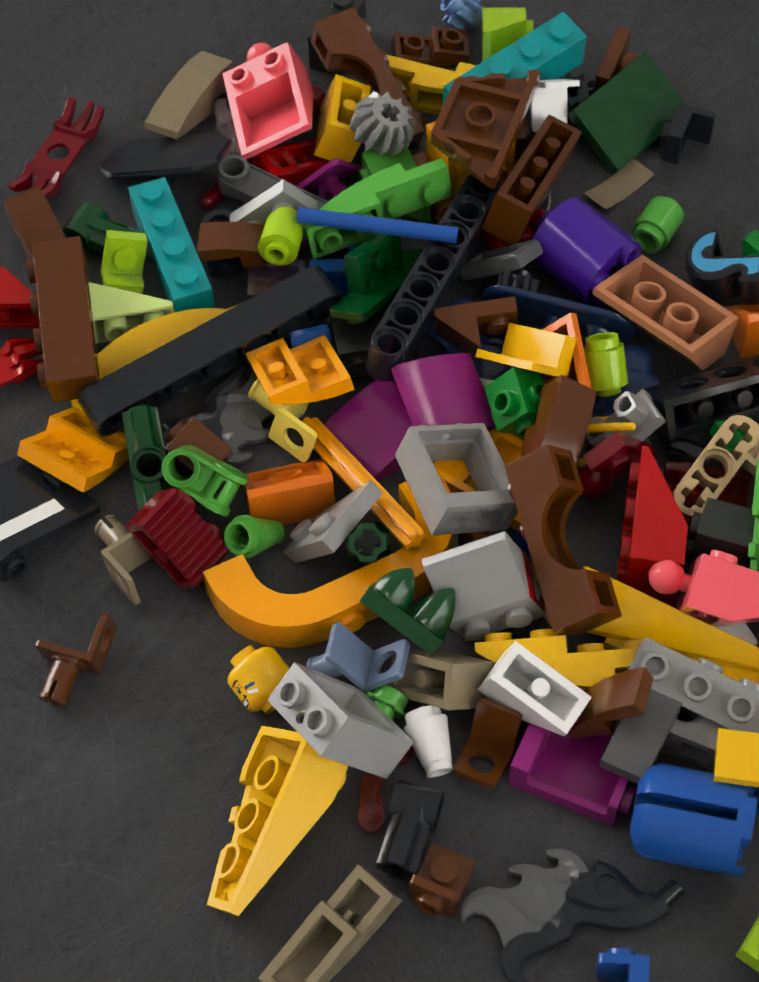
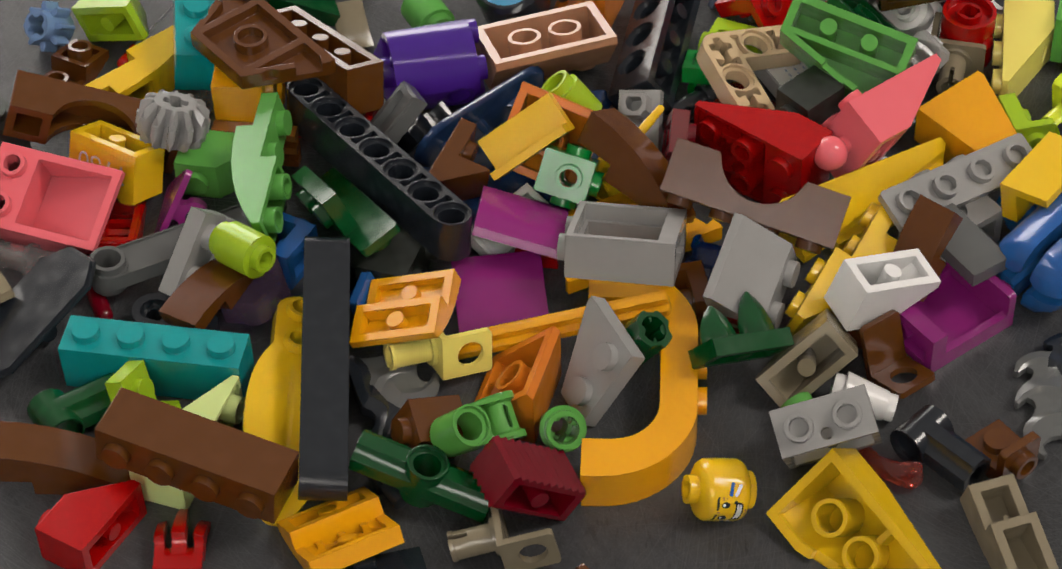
camera: 60 degrees left, 10 degrees down
blue bar [297,207,459,243] -> none
sand blue bracket [307,622,411,692] -> none

